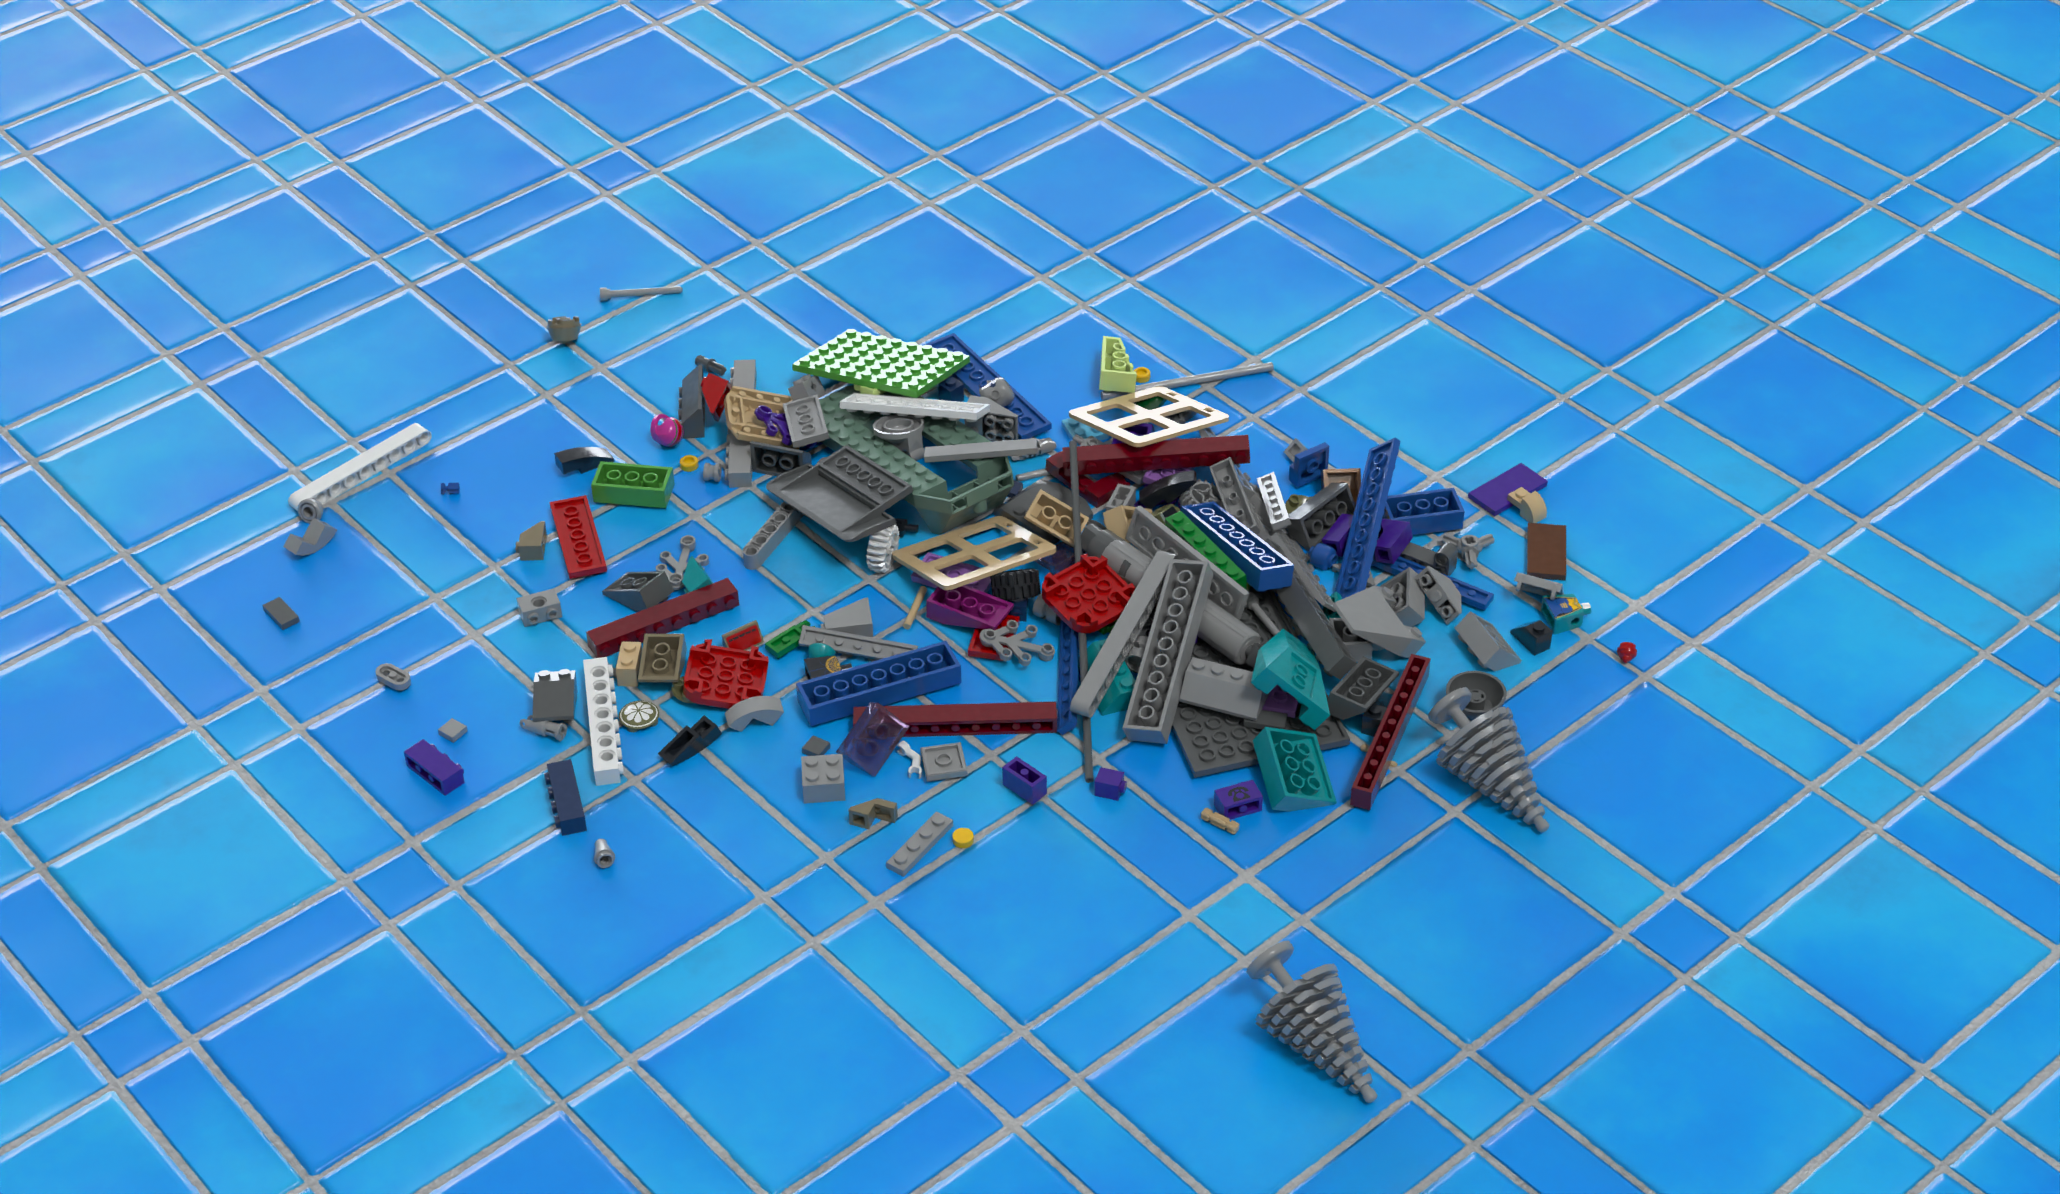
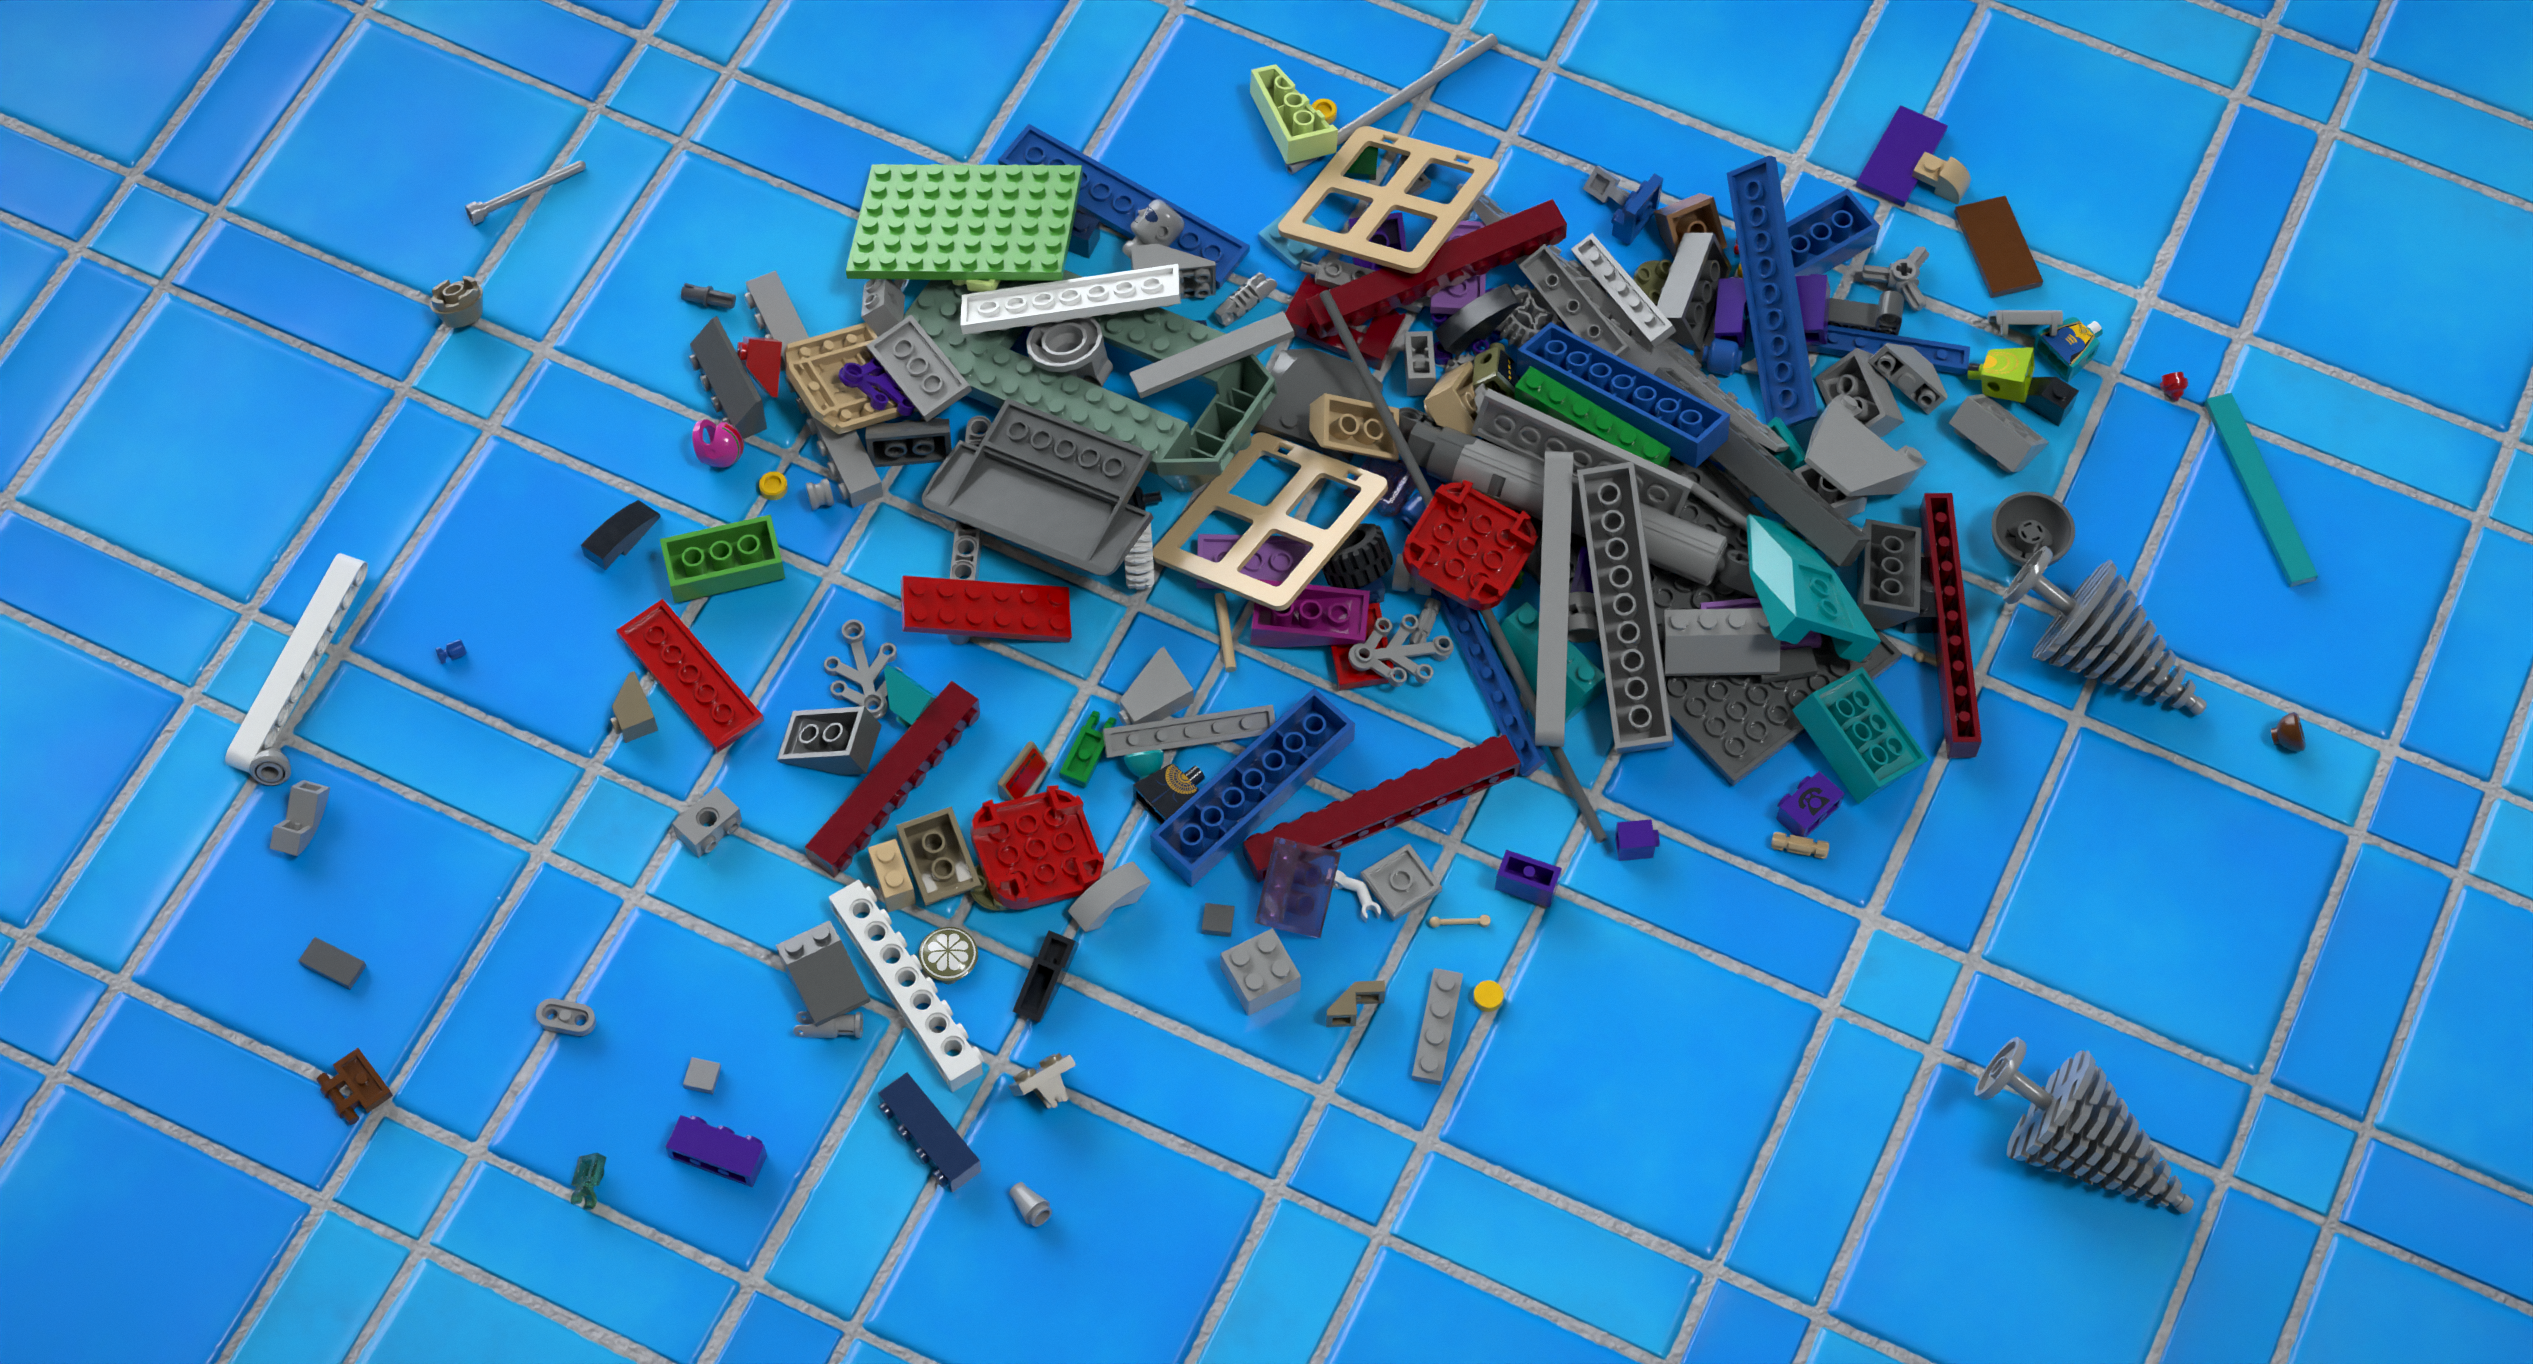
camera: 25 degrees left, 20 degrees up
none -> reddish brown plate [316,1048,393,1125]
none -> plate [571,1153,607,1210]
none -> red plate [901,576,1072,643]
none -> plate [1008,1053,1076,1108]
none -> light grey axle [1409,598,1441,645]
none -> tan hinge [1429,914,1491,928]
none -> lime torso [1968,348,2035,403]
none -> teal tile [2204,393,2318,587]
none -> brick [2271,712,2306,751]

